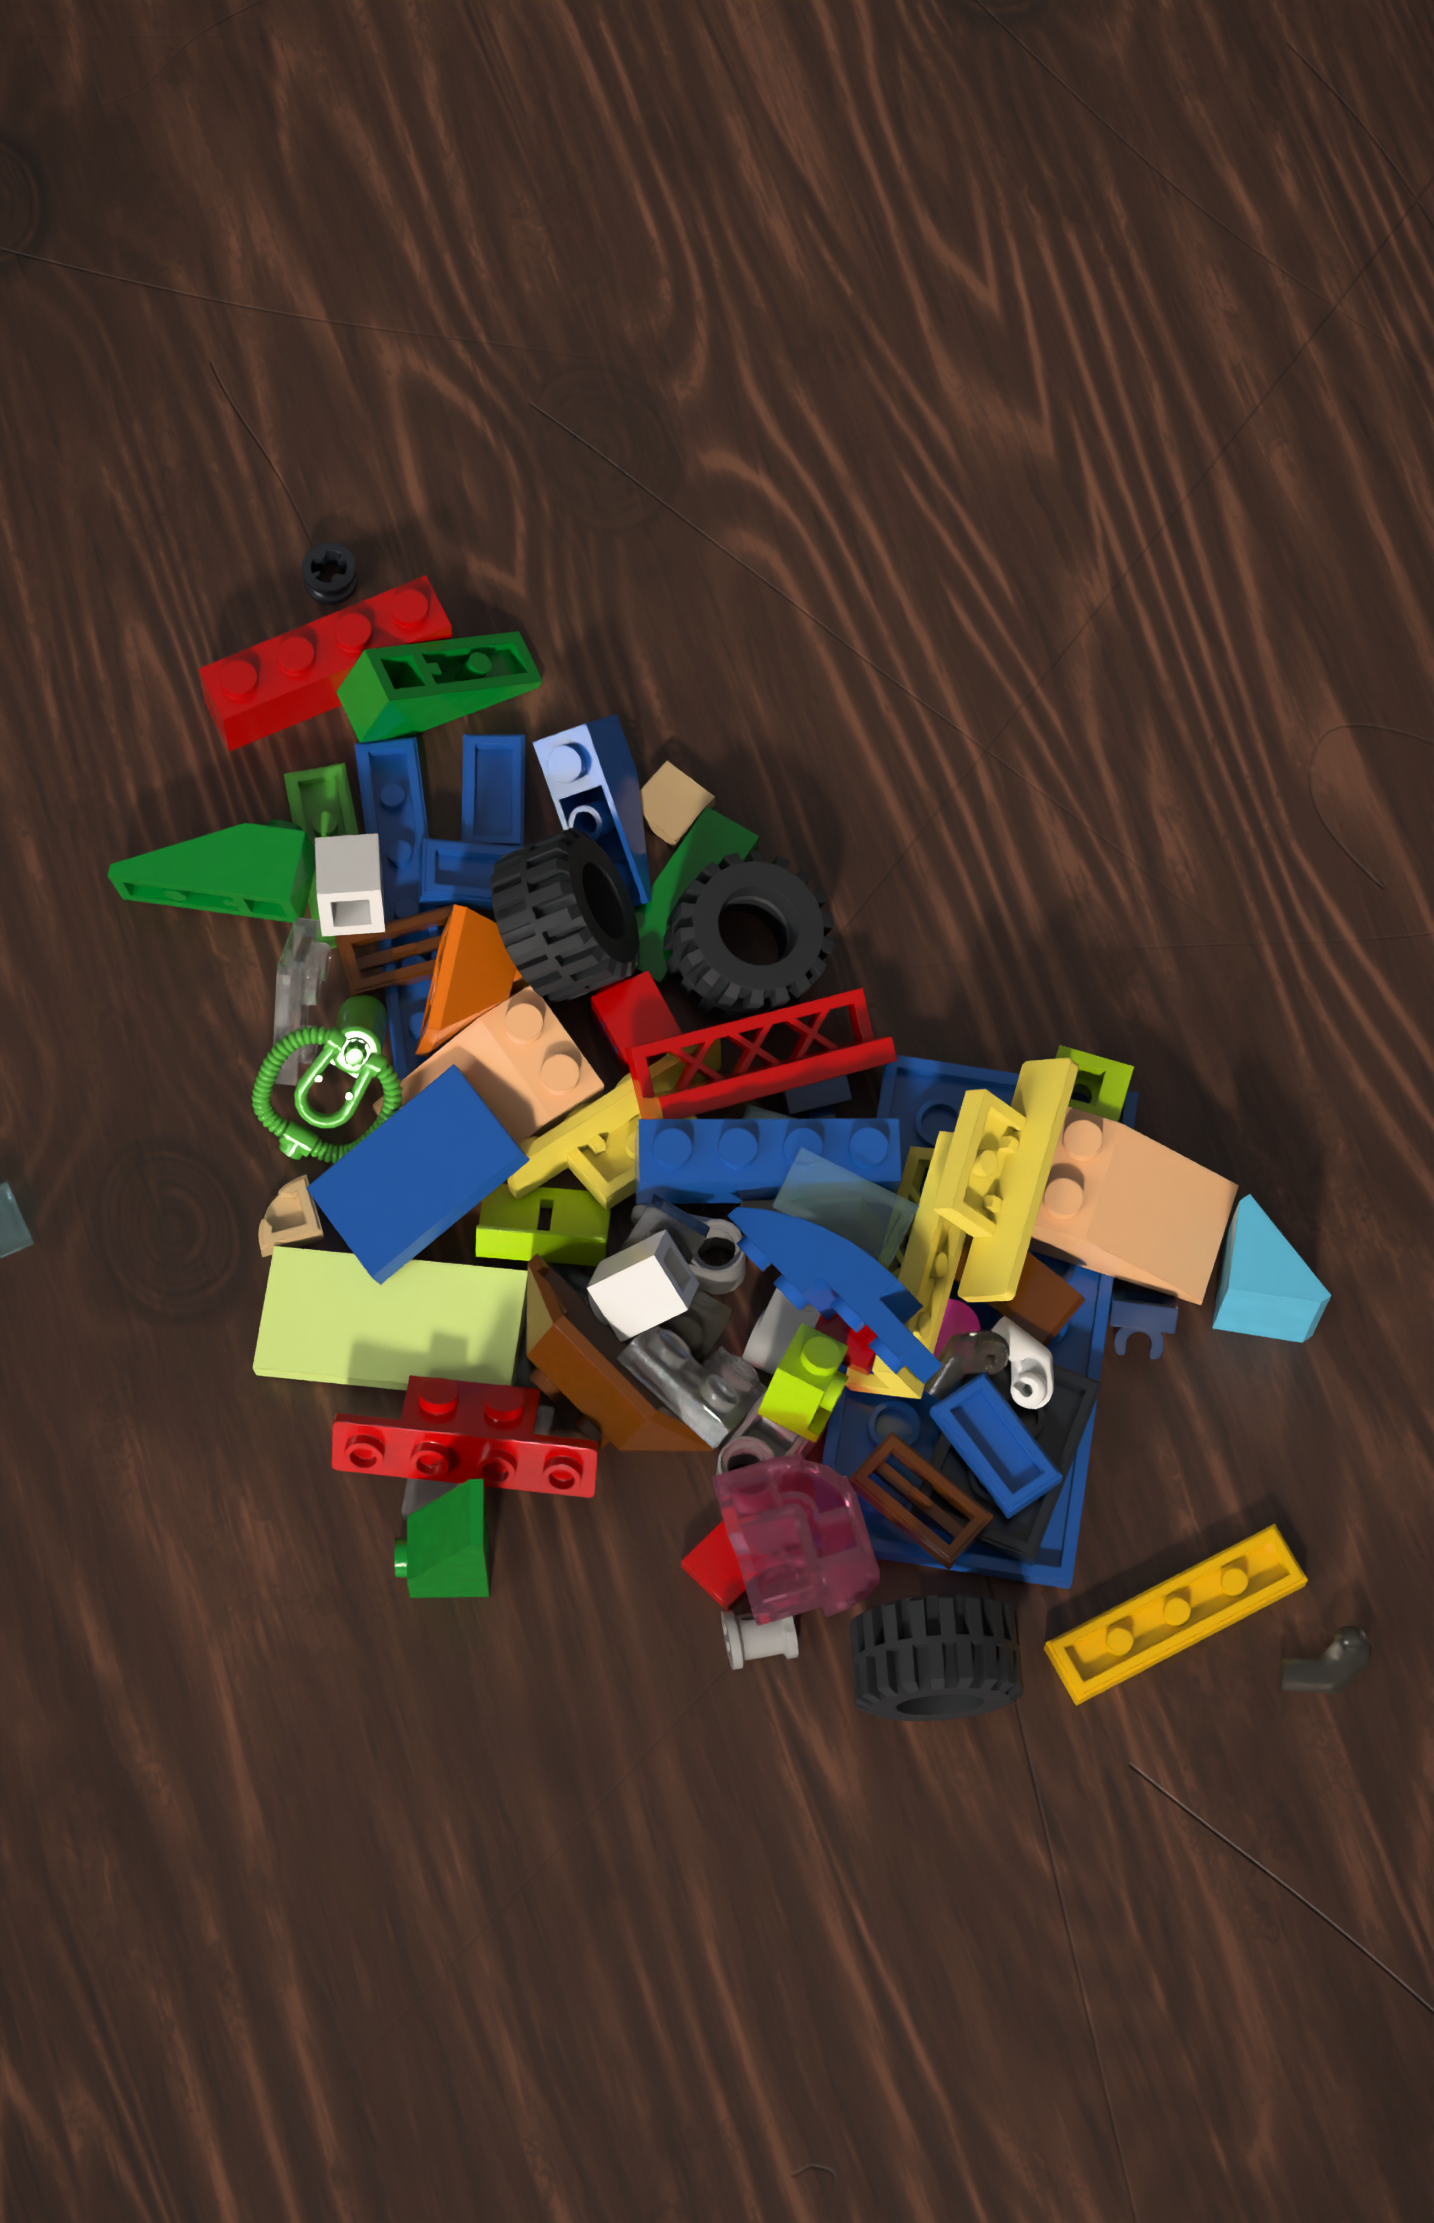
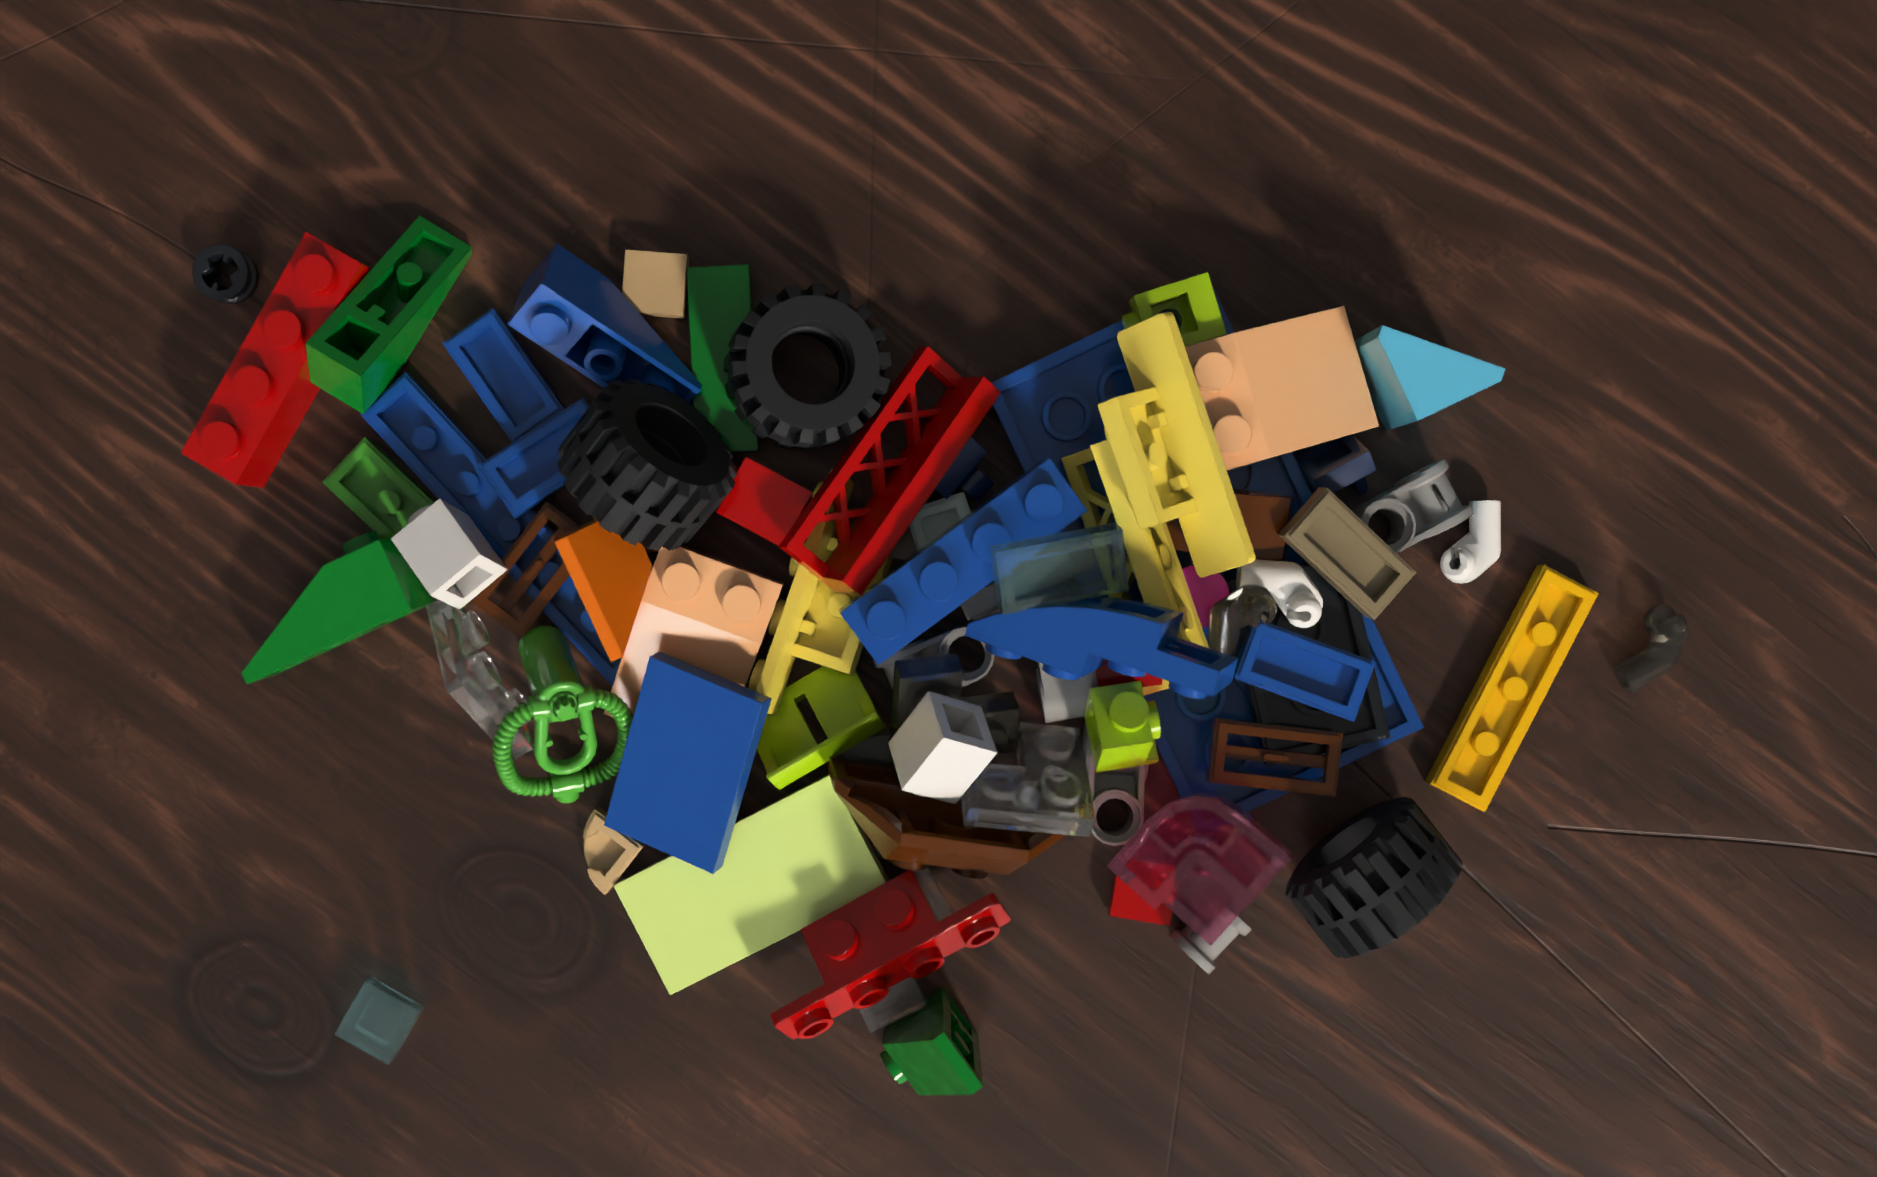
camera: 35 degrees left, 20 degrees up
none -> dark tan tile [1277,487,1417,620]
none -> light grey piece [1351,459,1474,553]
none -> white arm [1440,500,1501,584]

